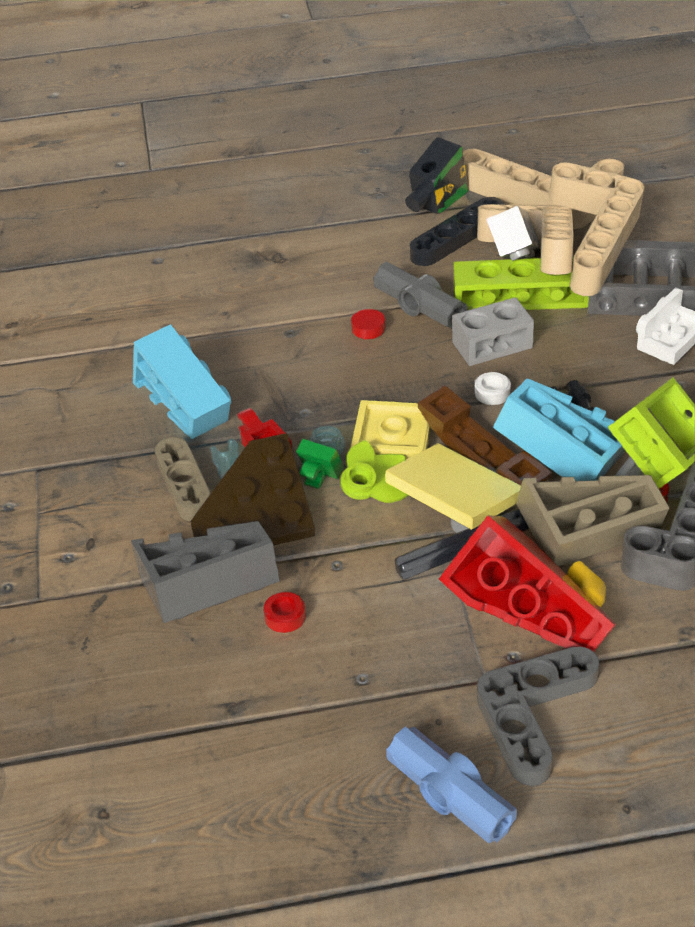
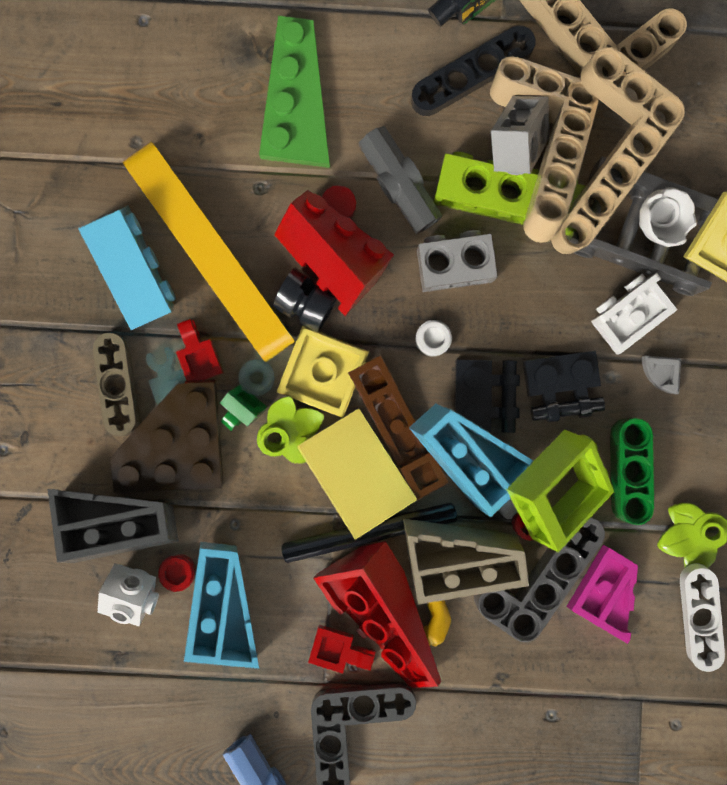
camera: 10 degrees right, 45 degrees up
none -> white brick [98,563,159,626]
none -> yellow beam [122,141,295,362]
none -> medium azure wedge [184,542,259,669]
none -> bright green wing [259,16,330,168]
none -> black wheel [273,267,337,333]
none -> red wedge [274,190,394,316]
none -> red plate [308,625,376,674]
none -> black plate [523,351,605,423]
none -> white hair [639,187,697,247]

